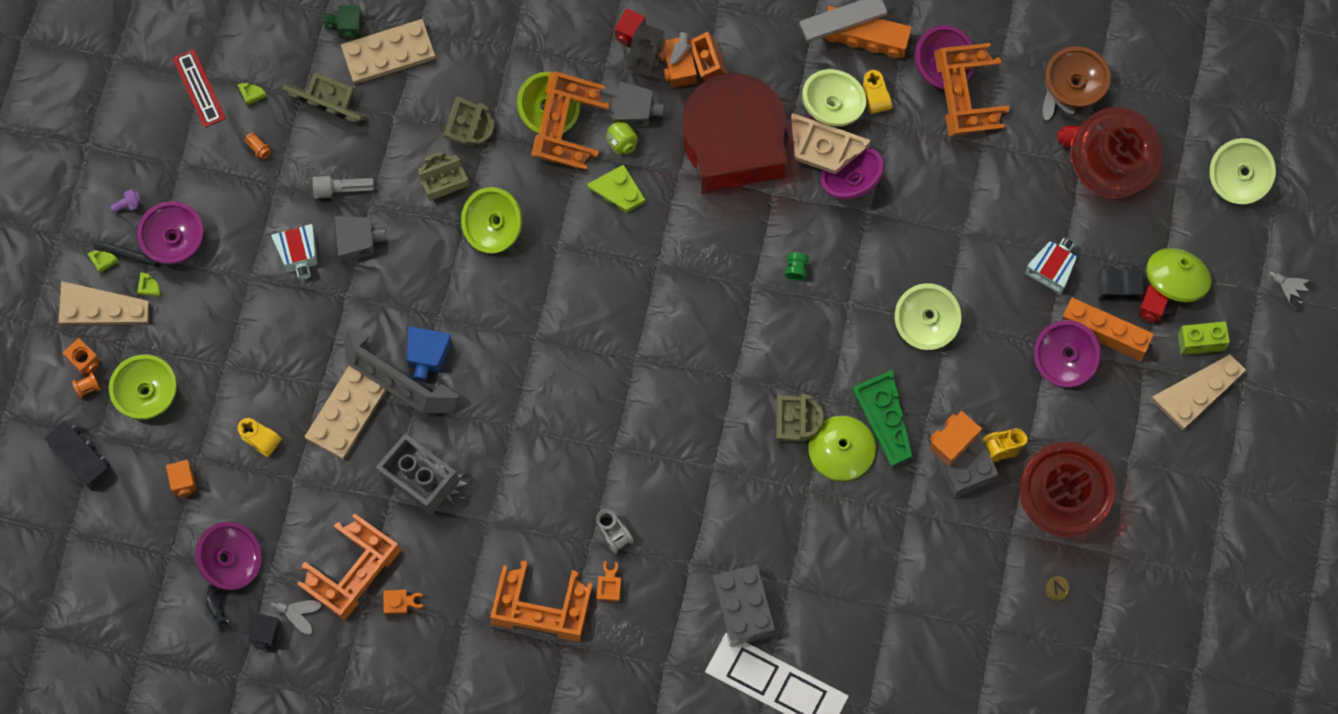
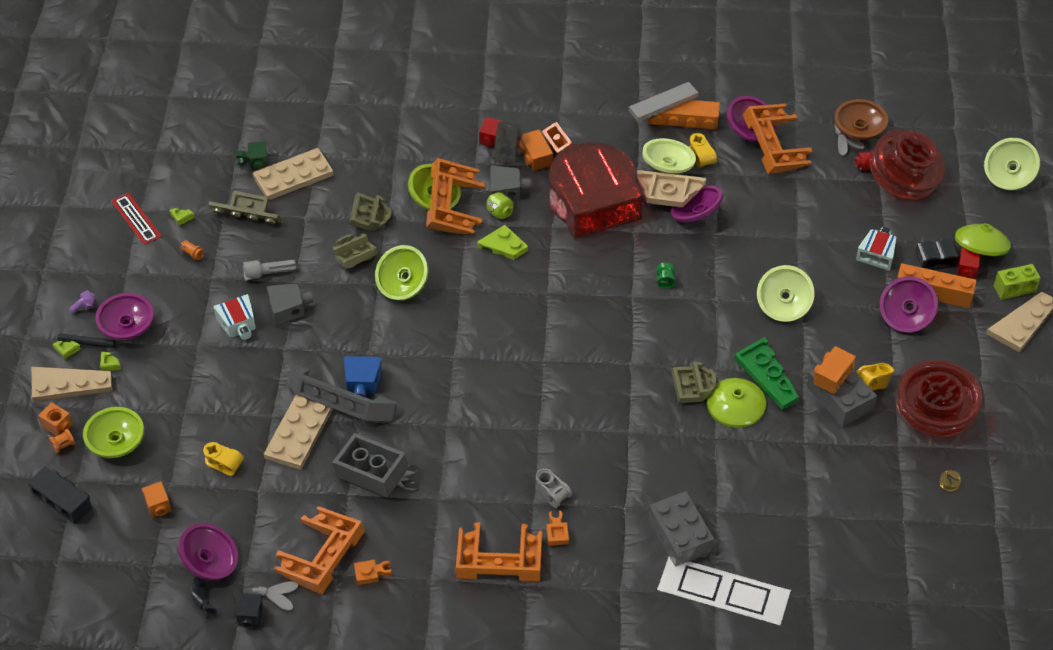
camera: 10 degrees left, 20 degrees down
light grey bar [669,32,691,63] -> none

